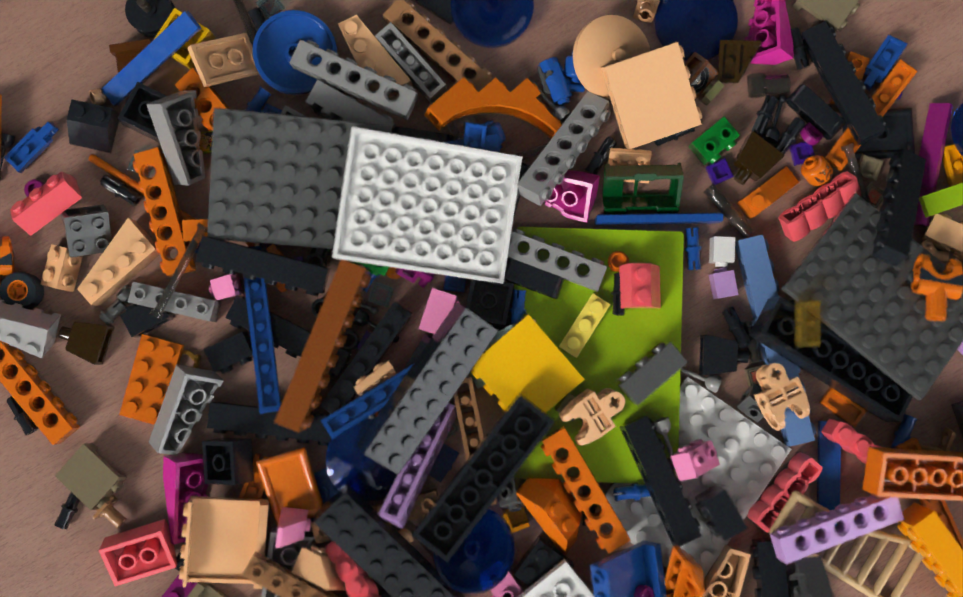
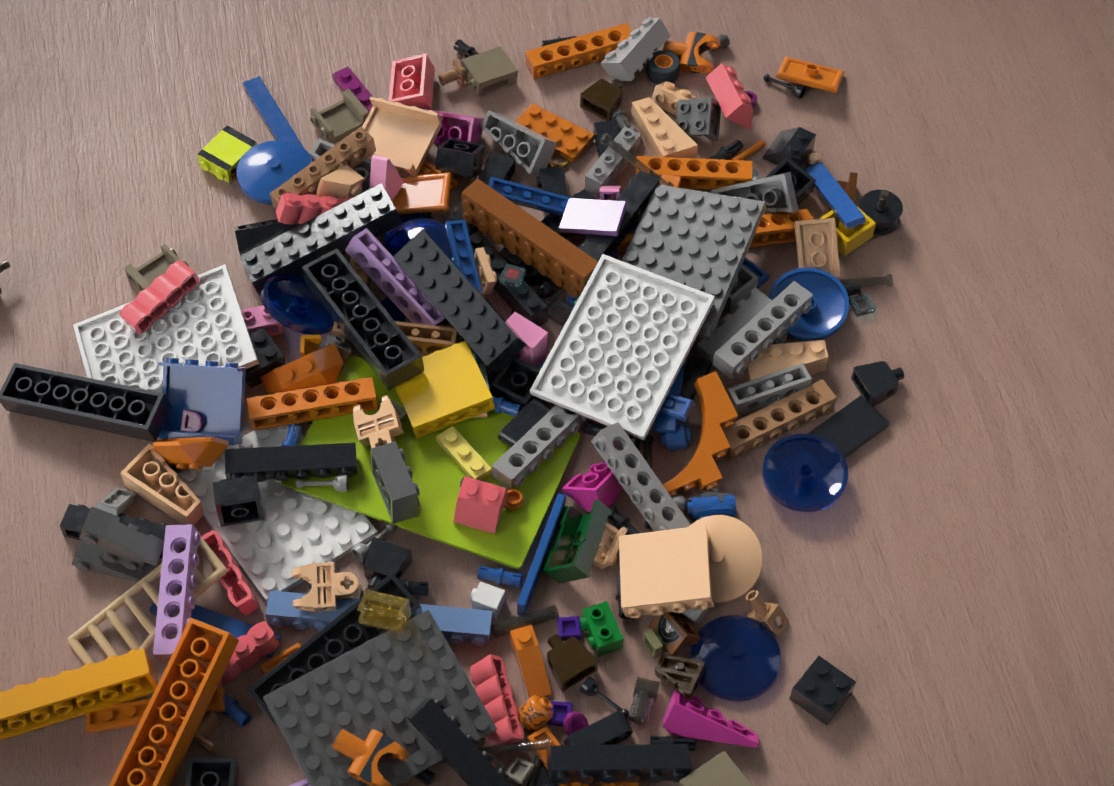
camera: 105 degrees right, 30 degrees down
blue hinge [4,122,59,173] -> none
blue pin [245,87,272,112] -> none
bright pink brick [671,439,720,481] -> none
lavender brick [709,267,738,300] -> none
black axle [751,95,779,136] -> none
black axle [775,117,805,154] -> none
none -> clear light blue tile [499,264,526,288]
none -> tile [559,198,627,236]

